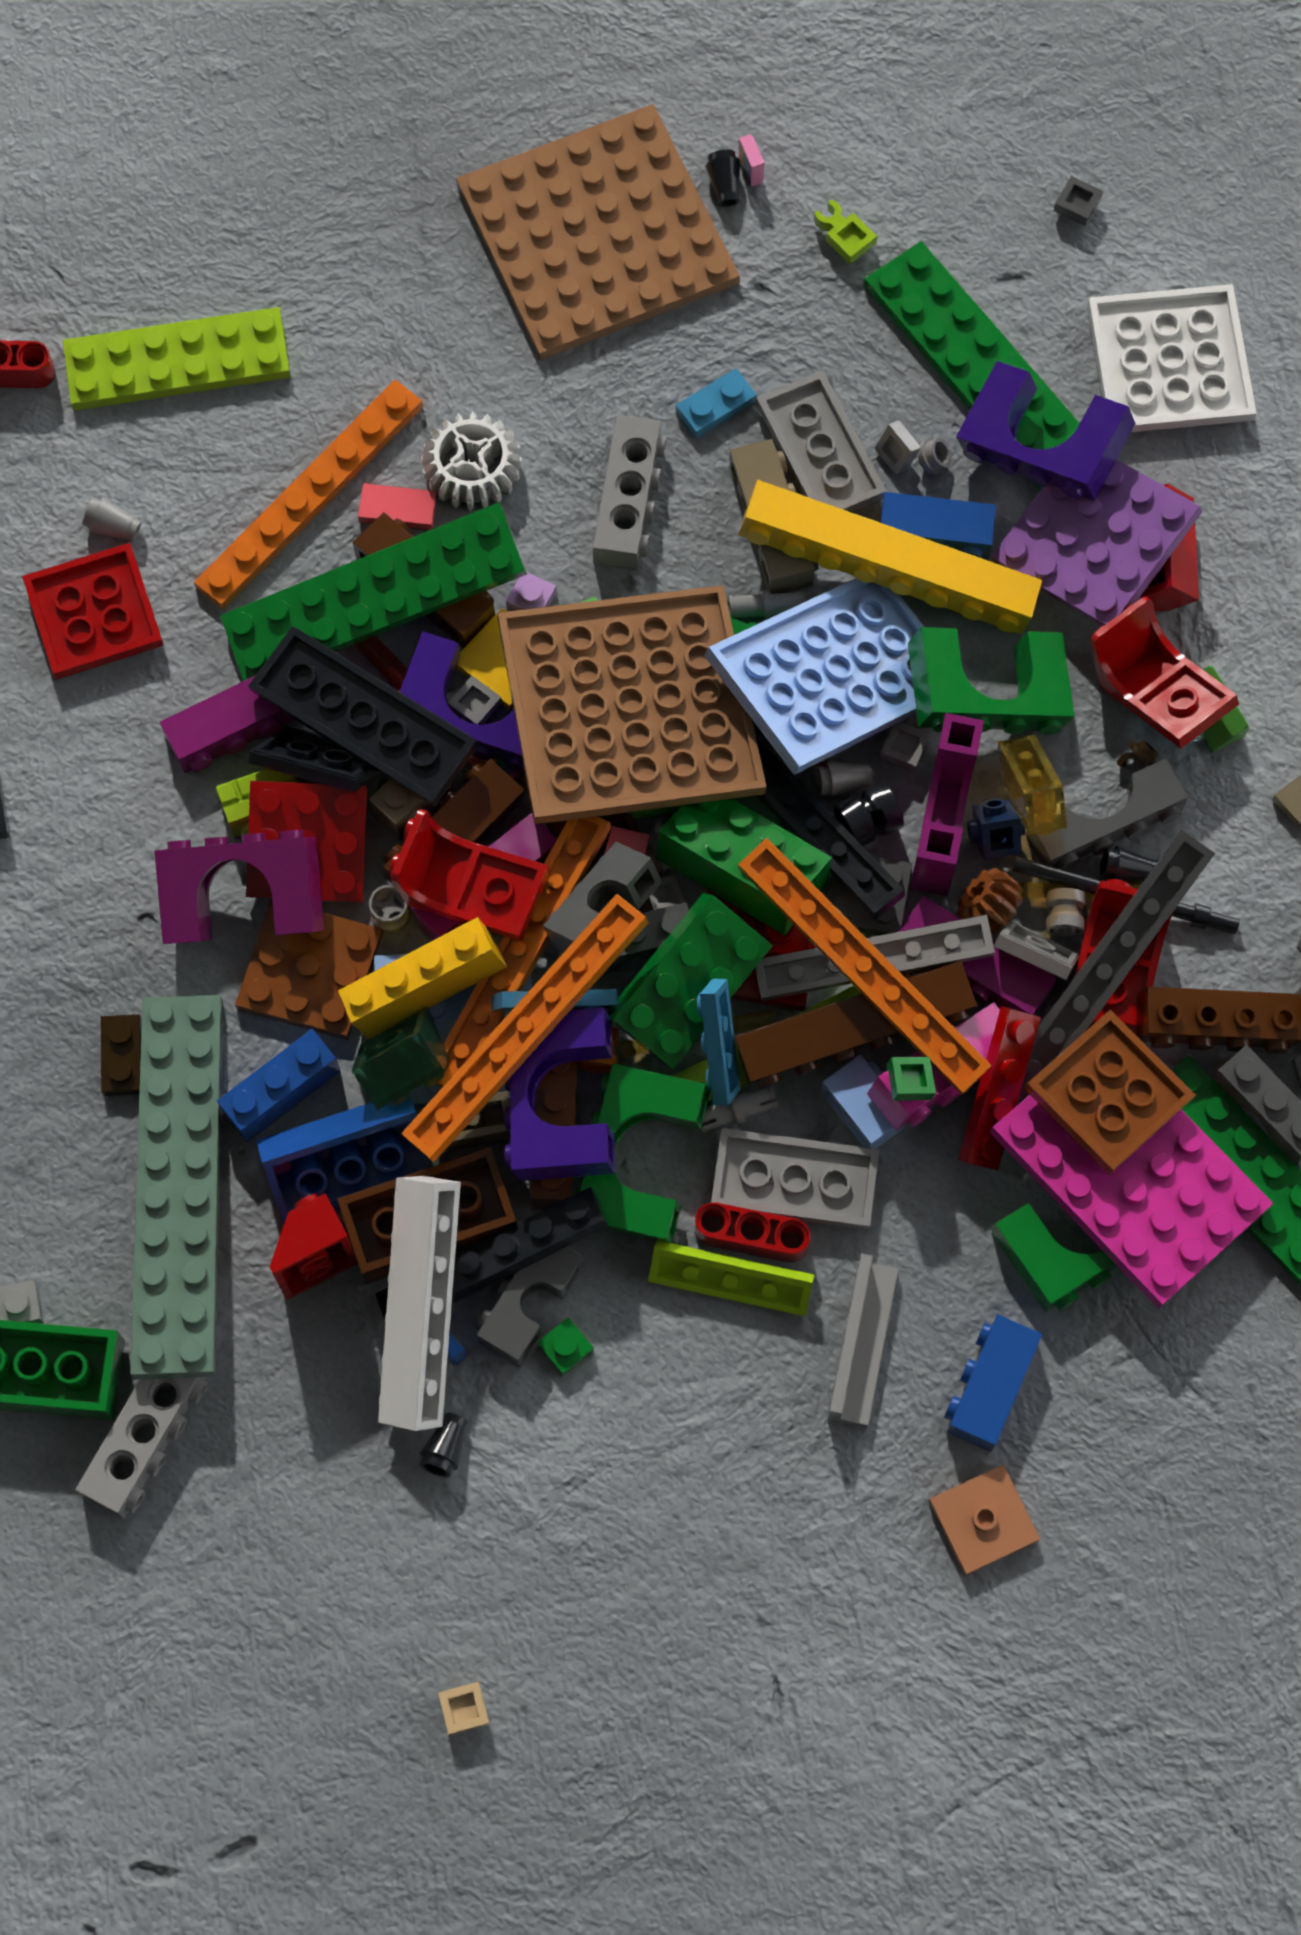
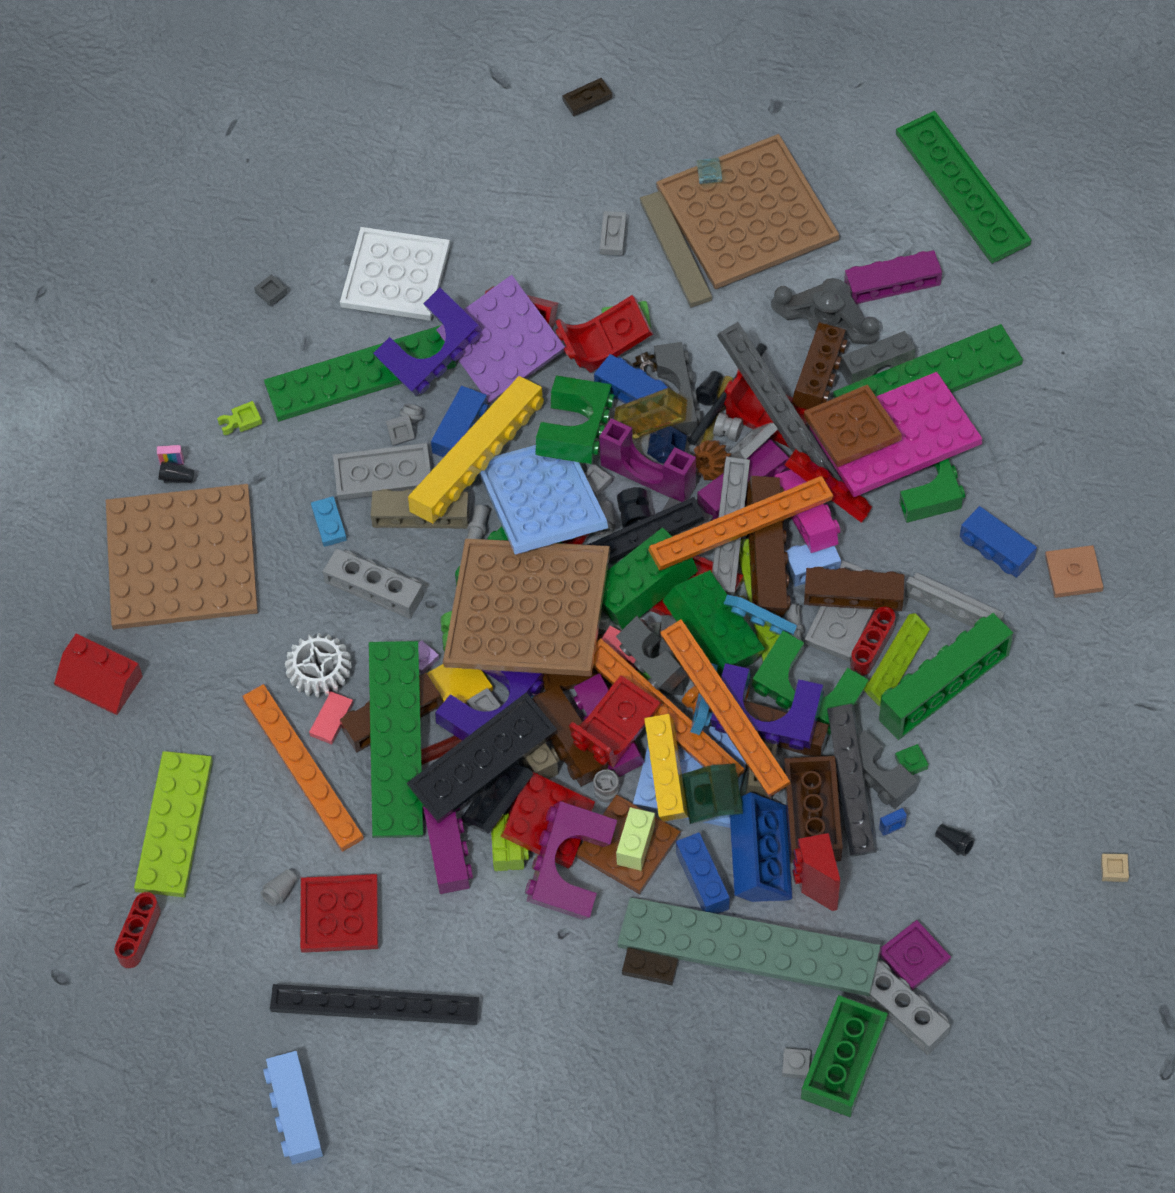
camera: 70 degrees left, 10 degrees down
white brick [378,1176,461,1431] -> none
green plate [887,1057,936,1101] -> none
none -> red slope [54,633,143,715]
none -> blue brick [594,354,668,420]
none -> yellowish green brick [616,807,655,871]
none -> reddish brown brick [804,567,905,612]
none -> green brick [879,613,1013,741]
none -> magenta plate [880,920,951,991]

